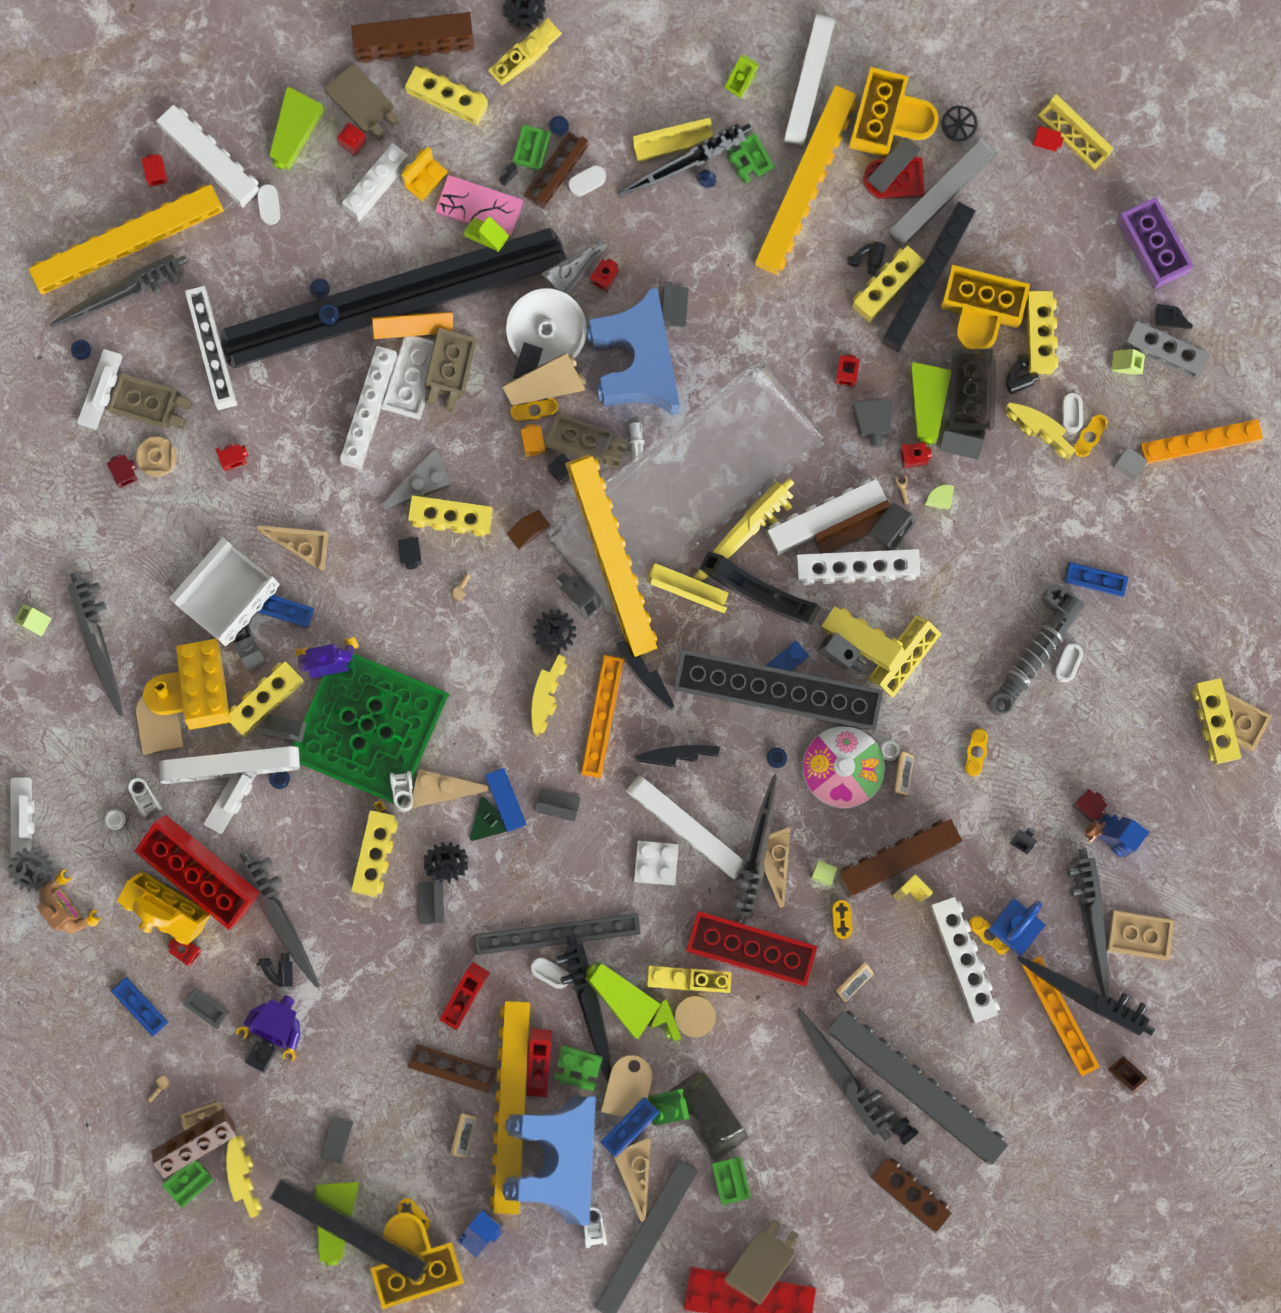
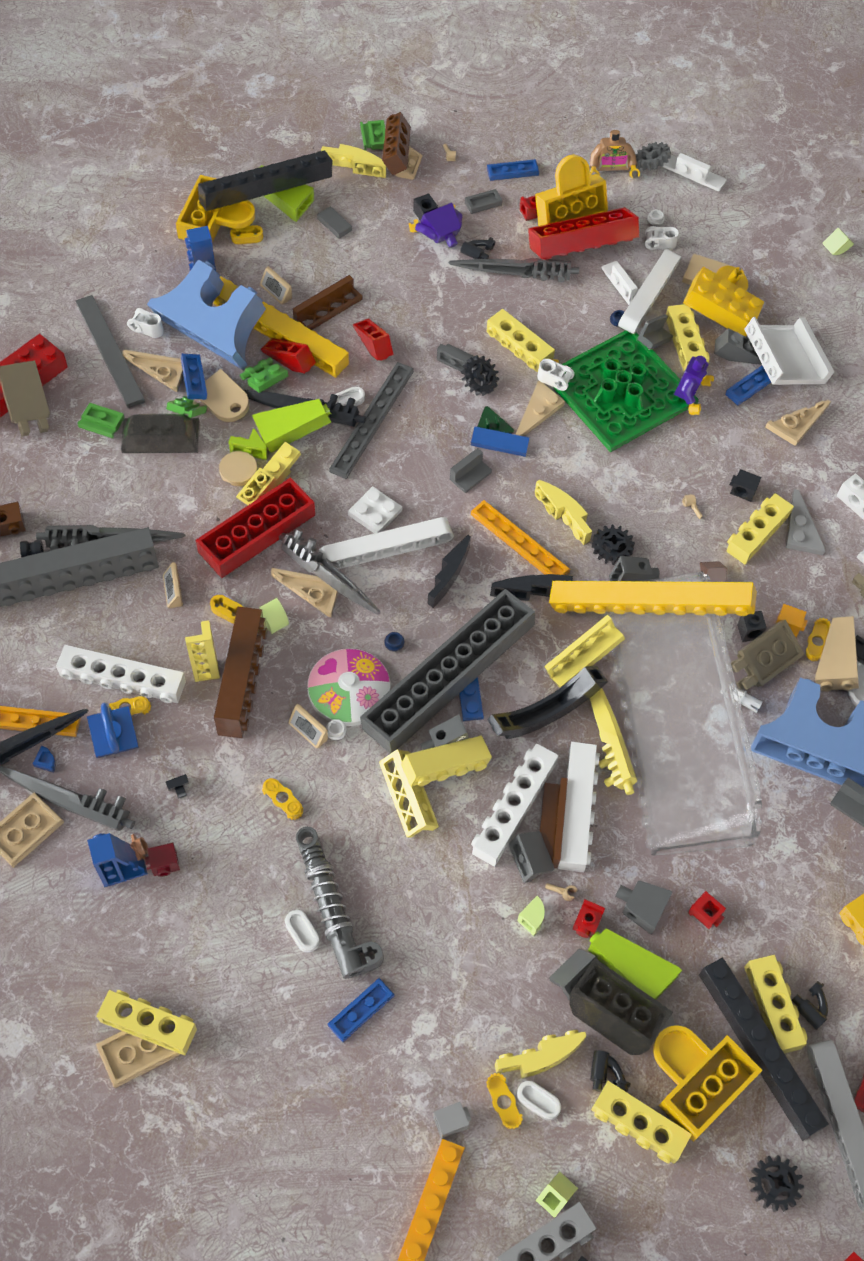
camera: 125 degrees right, 20 degrees down
dark grey piece [68,572,123,716] -> none
none -> blue tile [33,745,56,773]
none -> black gear [749,1155,804,1212]

